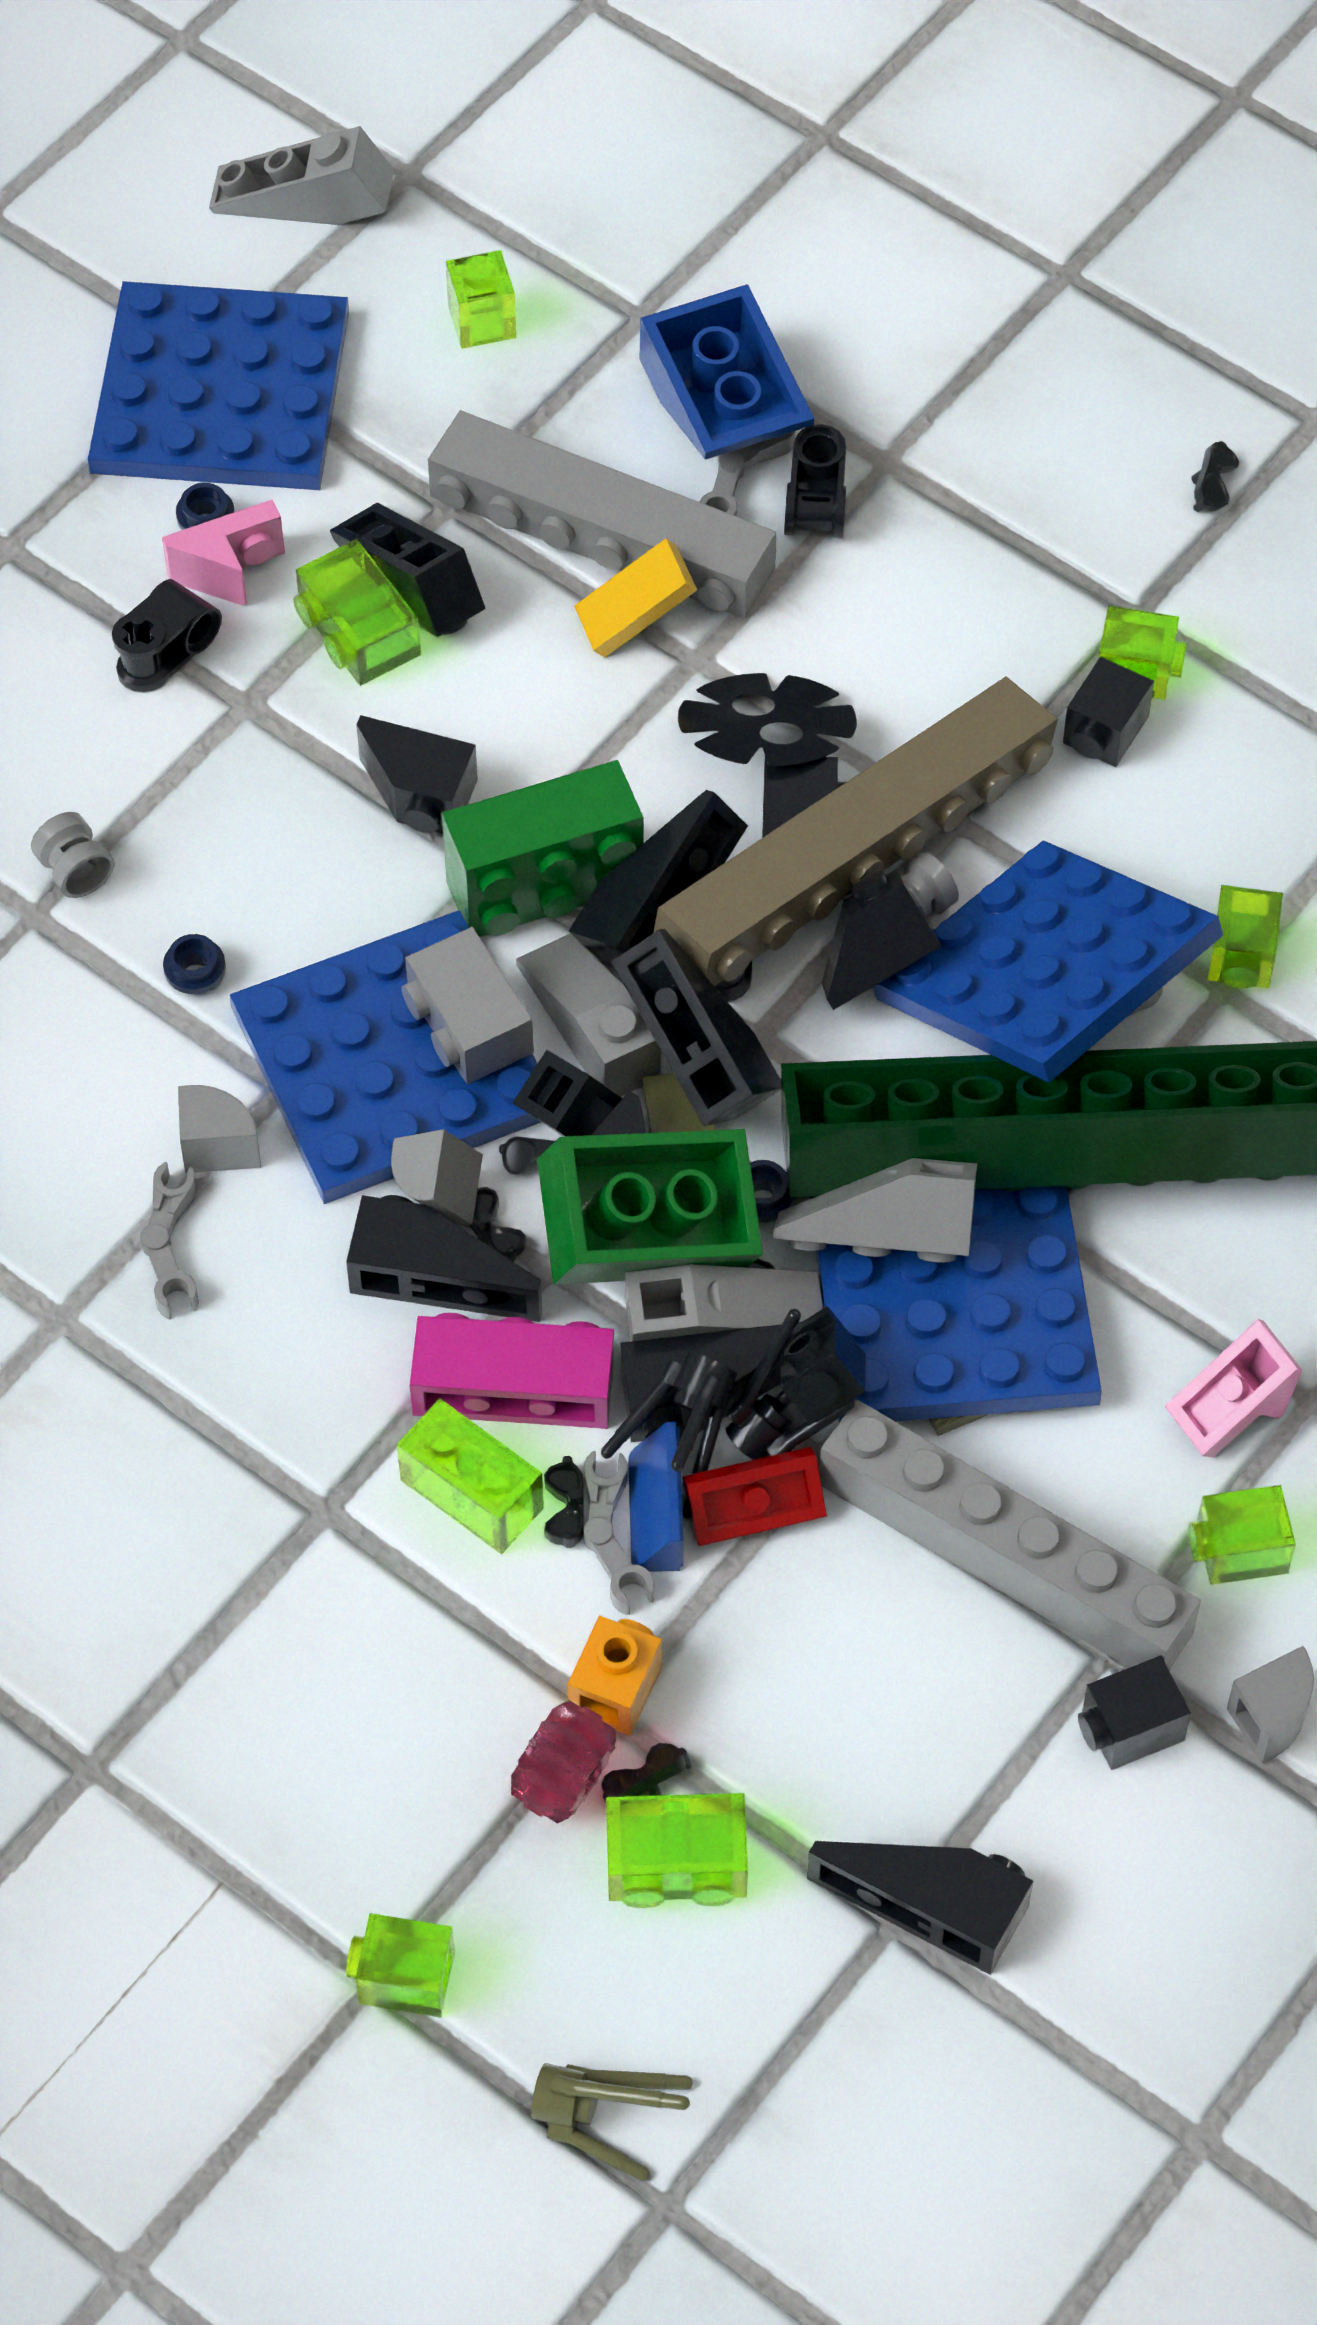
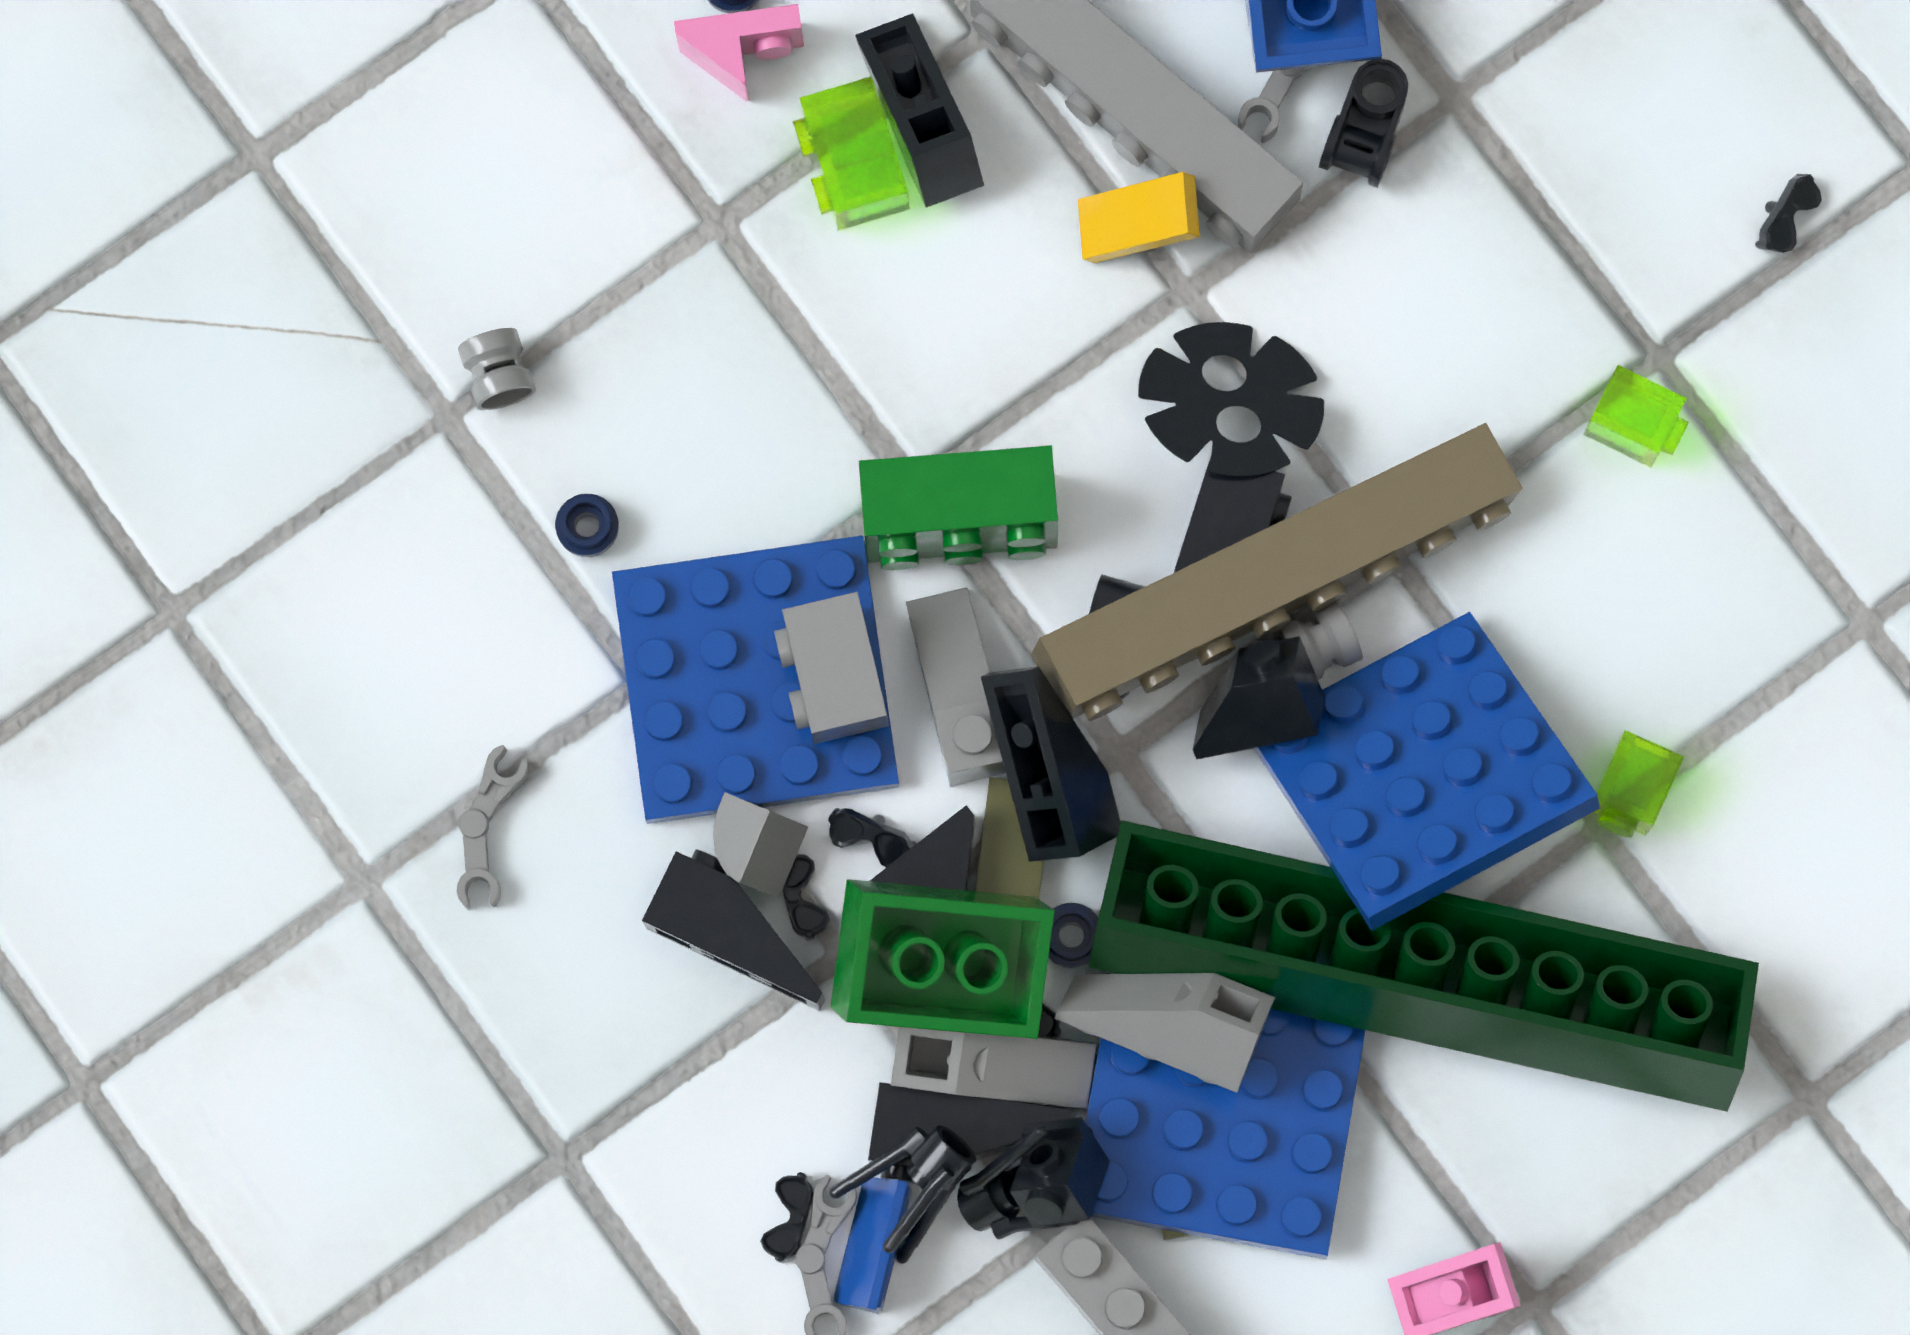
camera: 20 degrees right, 20 degrees up
black piece [111,579,222,692] -> none
light grey brick [178,1085,261,1173] -> none
black slope [356,715,478,834] -> none
clear neon green brick [397,1398,544,1555] -> none
dark pink brick [410,1313,614,1429] -> none
black brick [513,1050,622,1137] -> none
black slope [569,790,748,967] -> none
red plate [682,1447,827,1547] -> none
black brick [1063,656,1154,767] -> none

